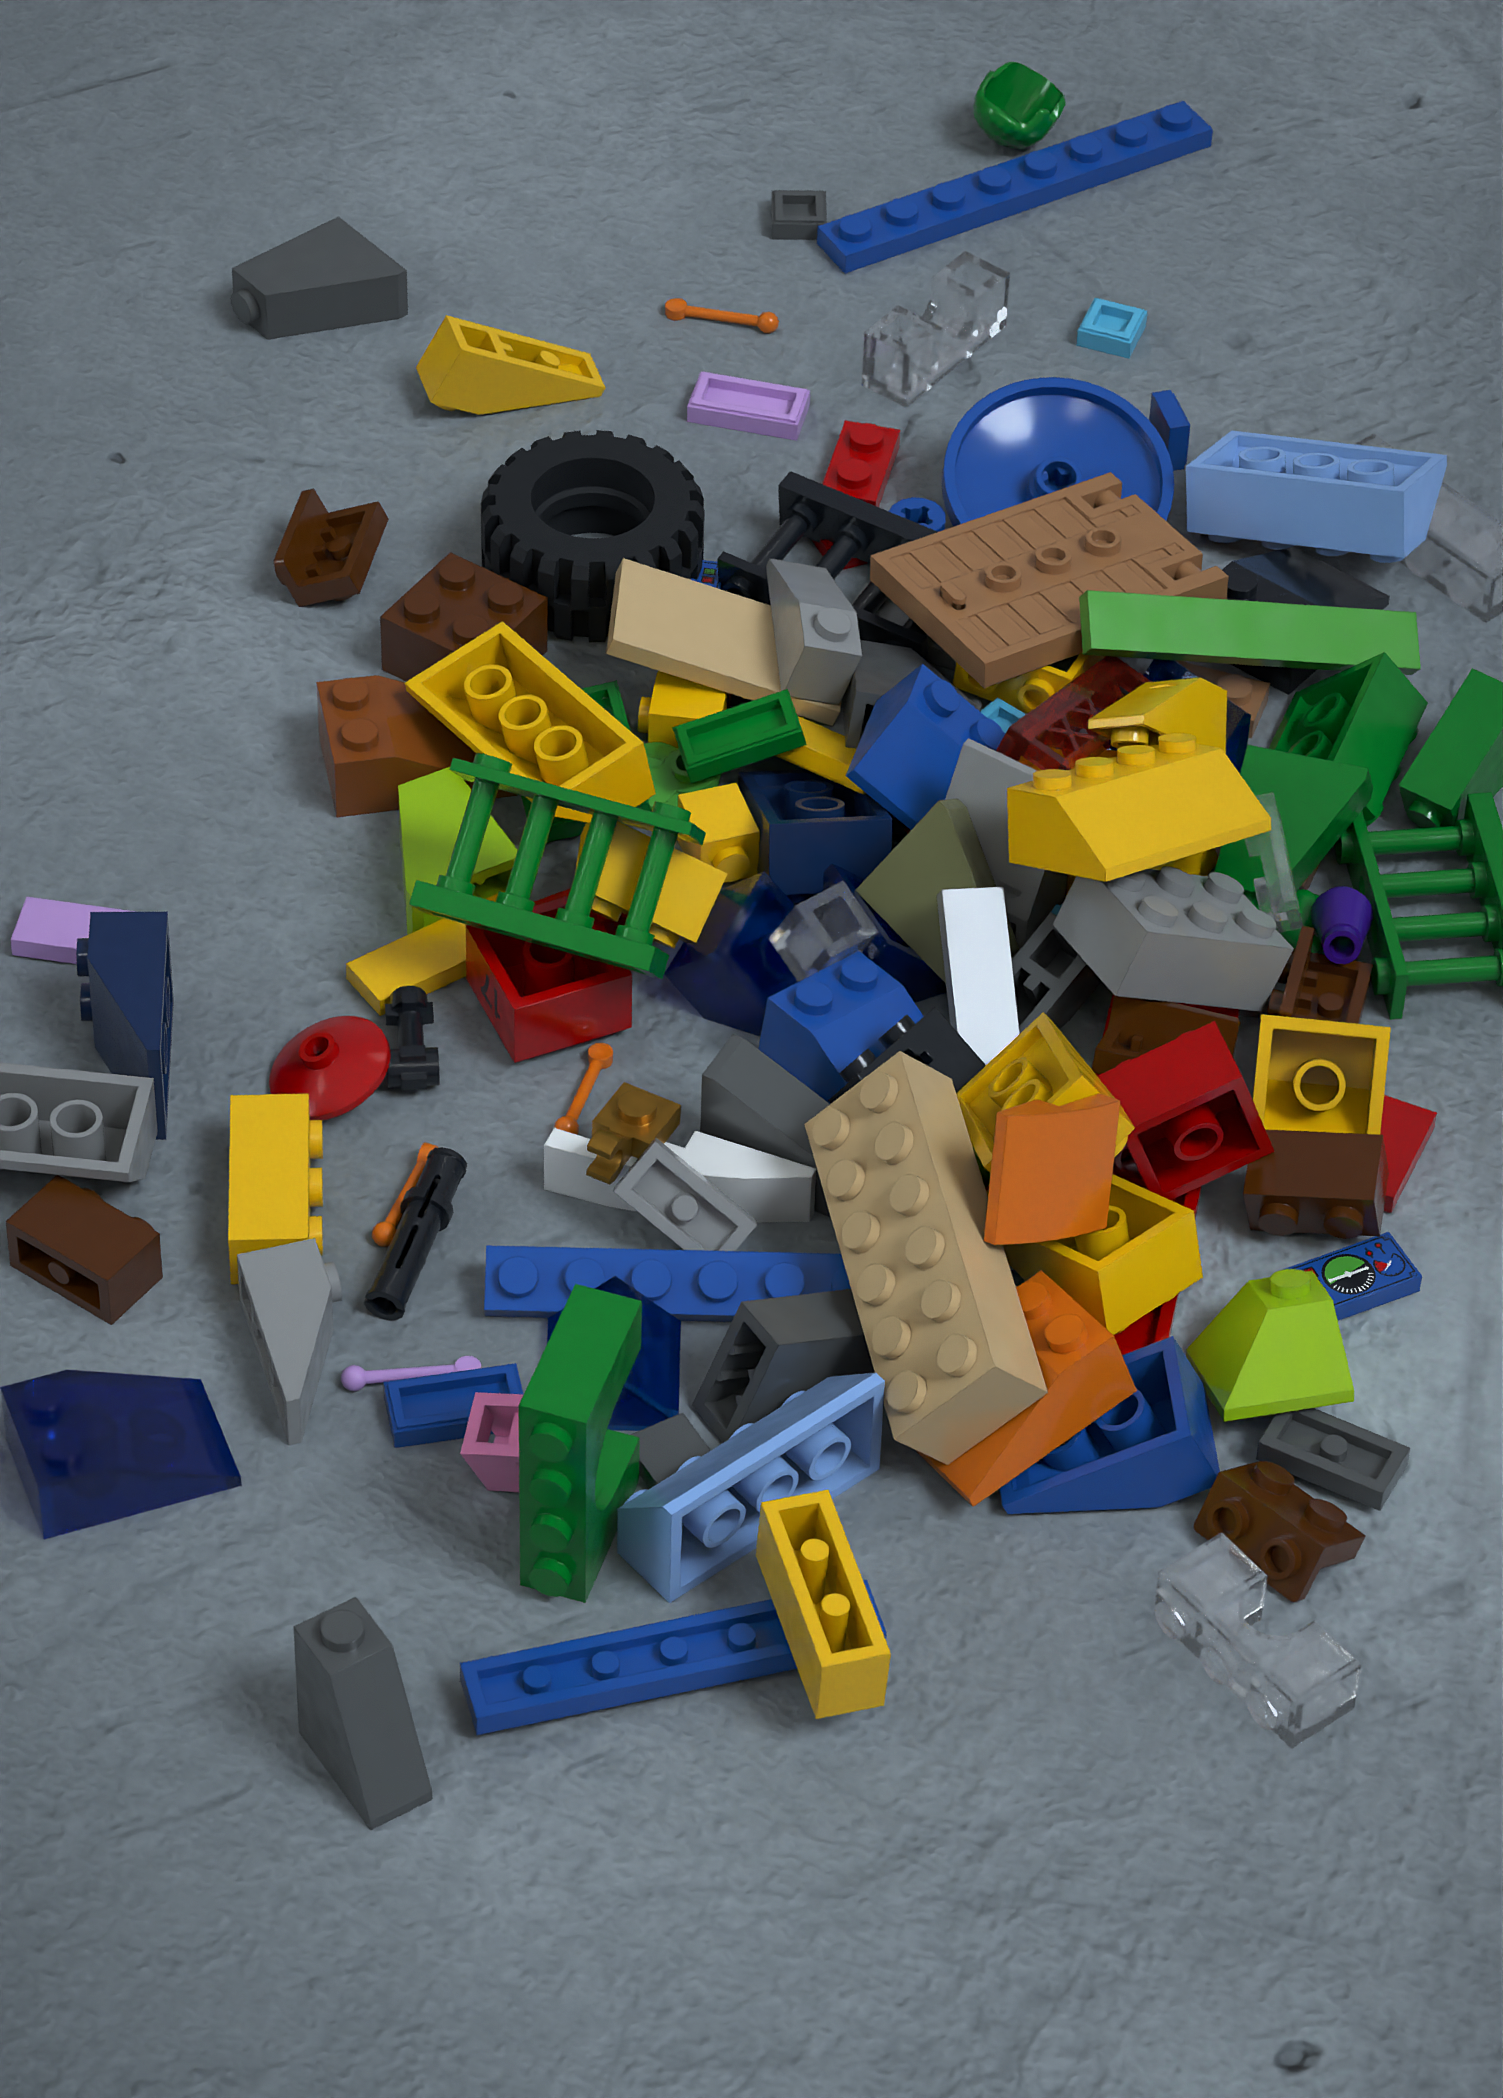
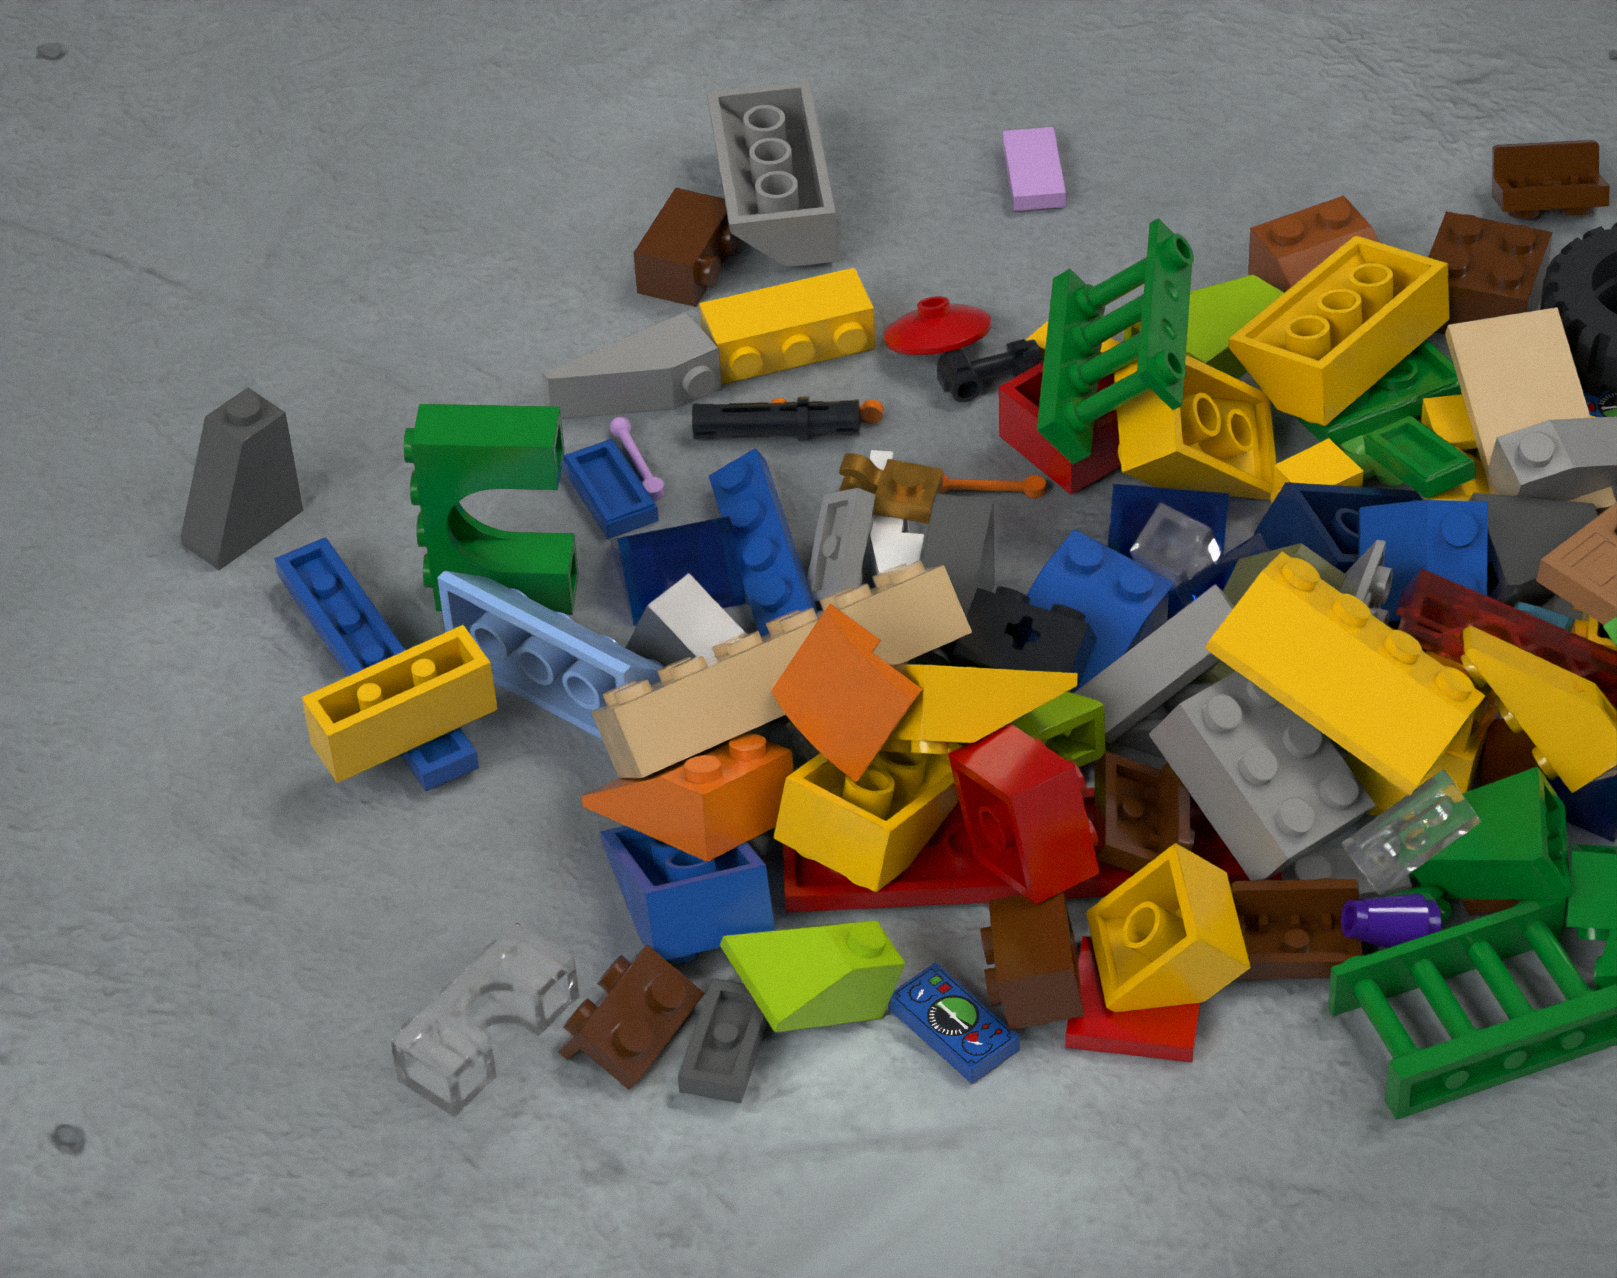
camera: 80 degrees right, 0 degrees up
clear blue slope [0,1370,242,1540] -> none
dark blue slope [76,911,174,1140] -> none
bright pink brick [460,1392,523,1492] -> none
dark grey tile [630,1413,711,1489] -> none

